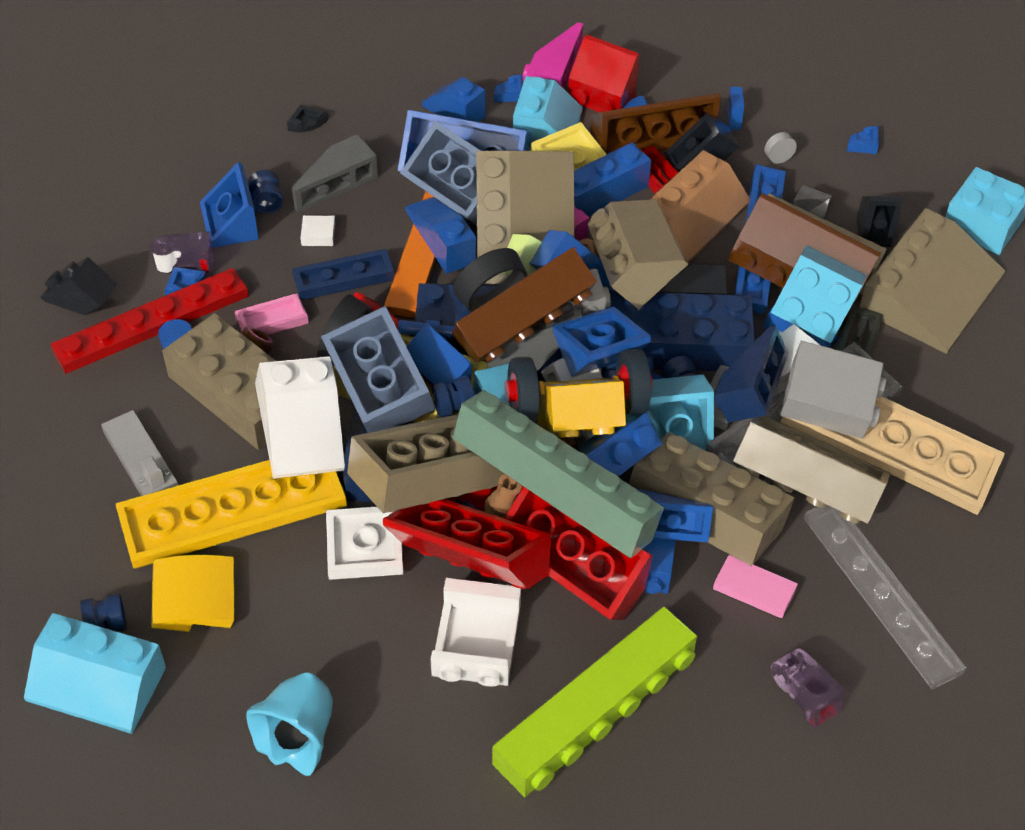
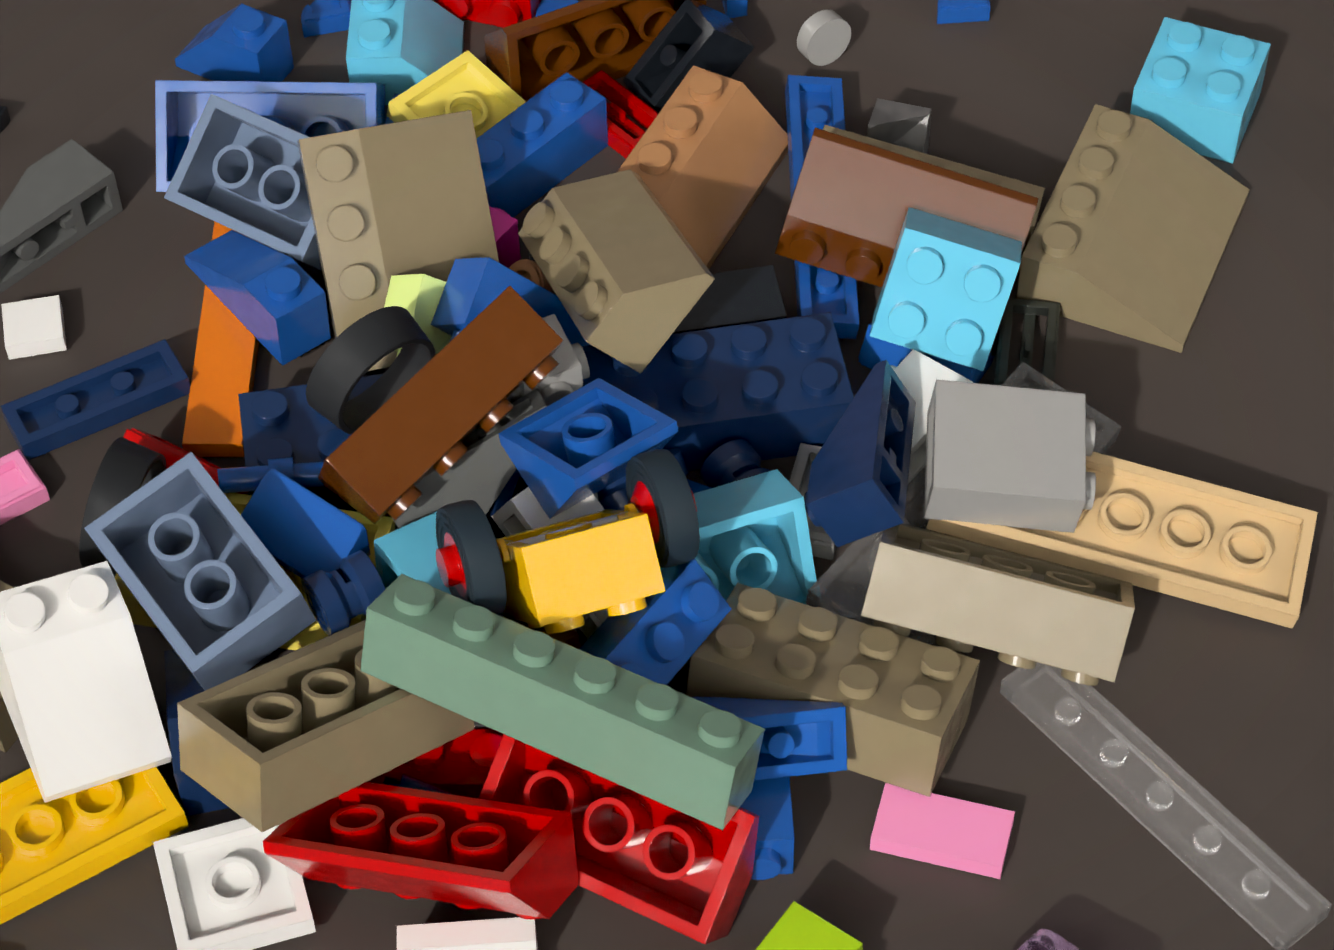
camera: 10 degrees left, 0 degrees up
medium nougat pin [484,474,522,519] -> none
black slope [857,196,903,247] -> none

